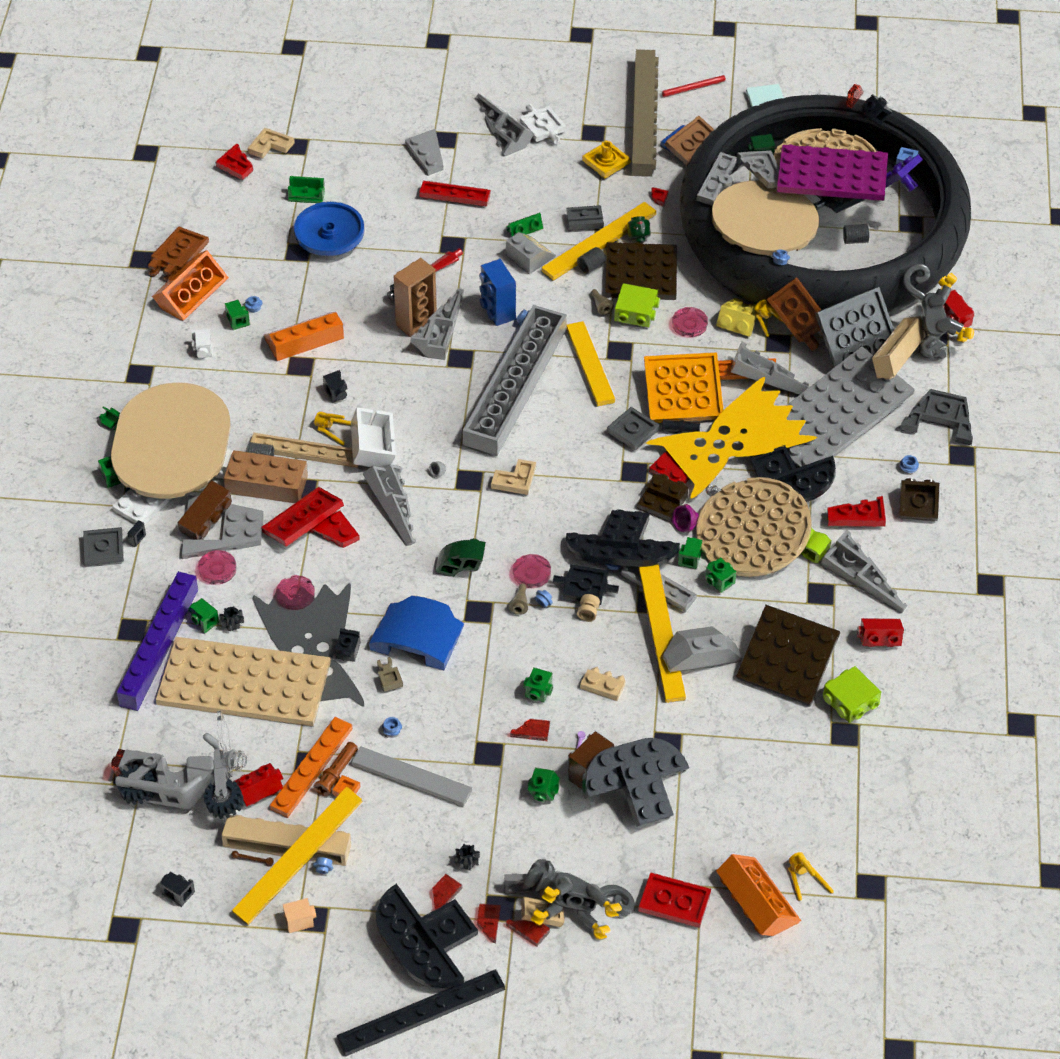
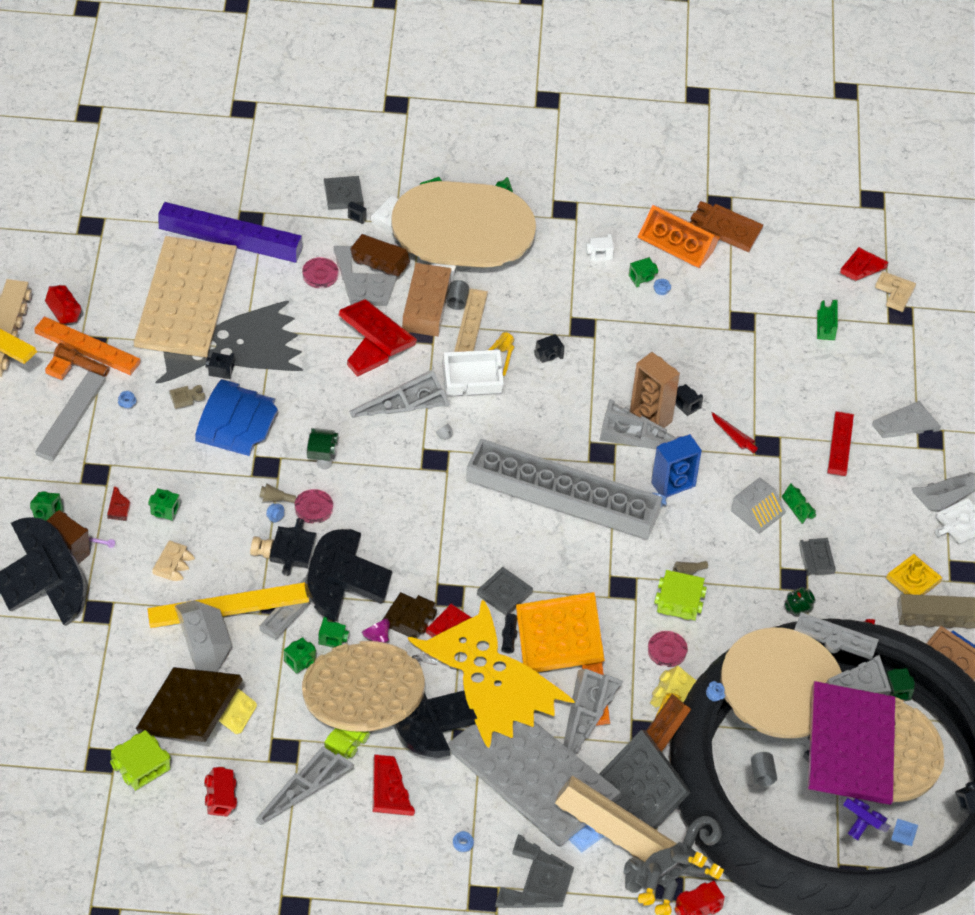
camera: 85 degrees right, 0 degrees up
light grey piece [111,711,247,819] -> none
green brick [188,598,219,634] -> none
black gear [219,606,244,631] -> none
orange slope [263,312,344,361] -> none
clear pink tile [276,575,315,610] -> none
blue dish [294,202,365,256] -> none
tan plate [491,459,536,495] -> none
yellow tile [541,202,656,281] -> none
yellow tile [566,321,615,406] -> none
dark grey piece [577,247,606,274] -> none
dark brown plate [605,242,677,300] -> none
dark brown plate [899,478,940,521] -> none

